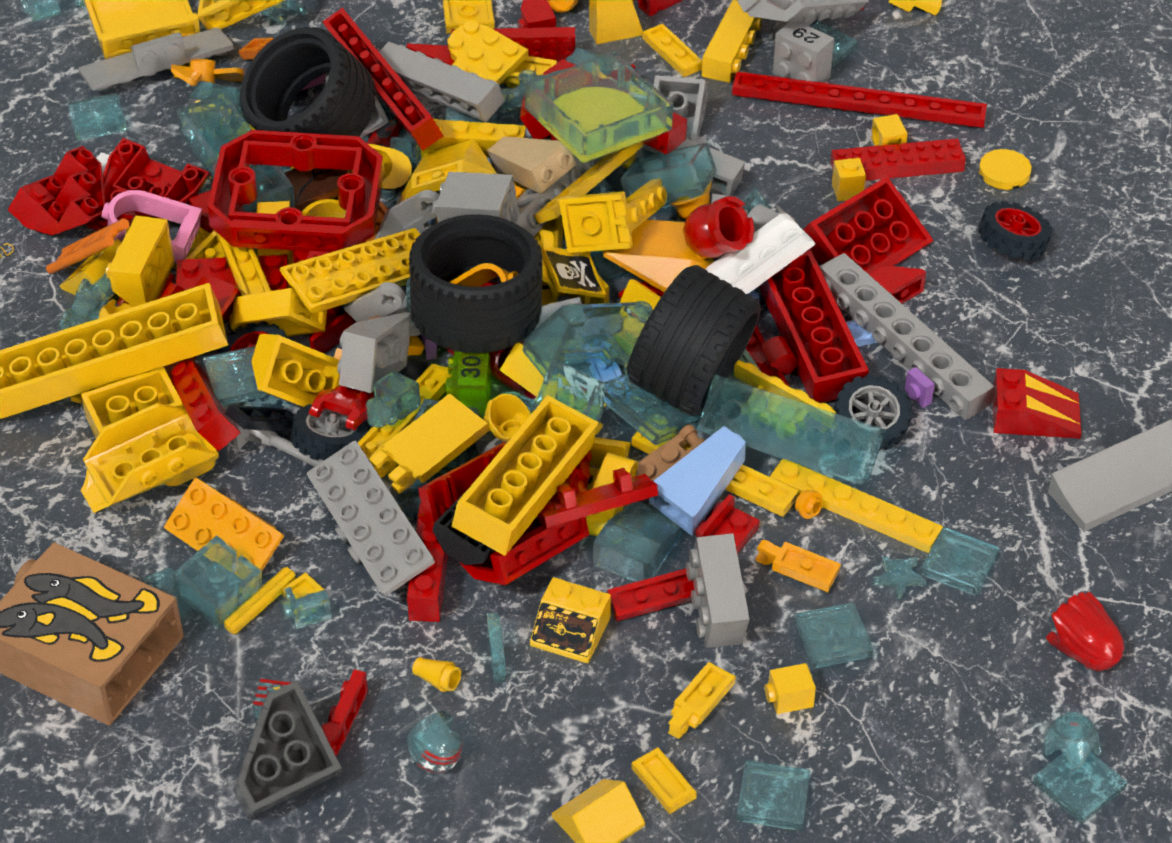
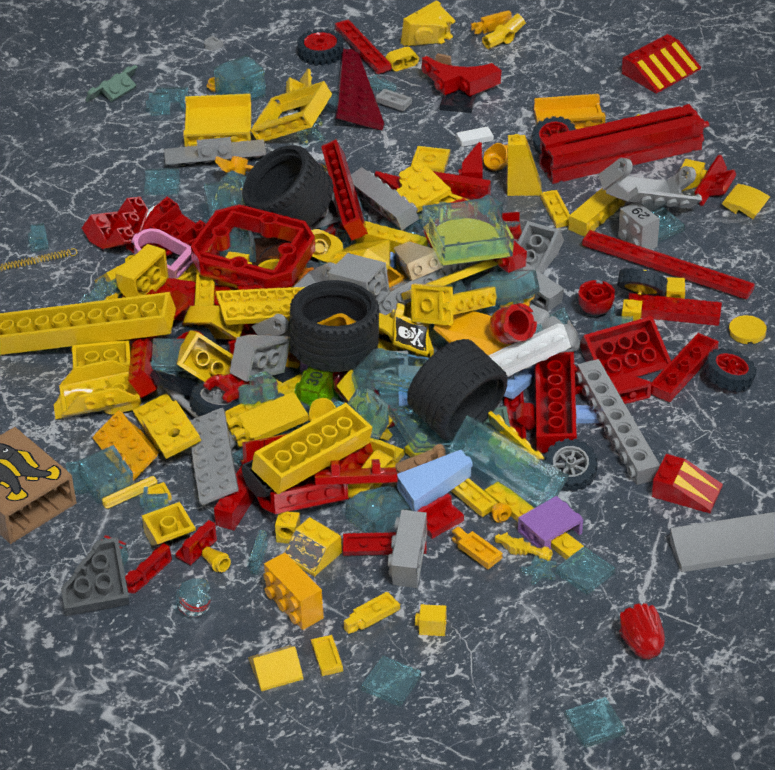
camera: 20 degrees right, 5 degrees down
orange bar [46,218,129,274] -> none
clear light blue tile [794,602,874,669] -> none
medium lavender plate [905,367,935,408] -> none
clear light blue piece [1043,712,1101,770] -> none
none -> yellow bracket [133,393,201,459]
none -> yellow slope [141,502,196,546]
none -> red bracket [175,520,217,565]
none -> light orange brick [263,552,324,630]
none -> yellow brick [275,511,301,544]
none -> yellow piece [494,532,553,562]
none -> medium lavender panel [518,496,583,549]
none -> red cylinder [578,280,615,315]
none -> clear light blue bracket [592,306,633,333]
none -> black wheel [617,268,668,296]
none -> red piece [651,333,719,402]

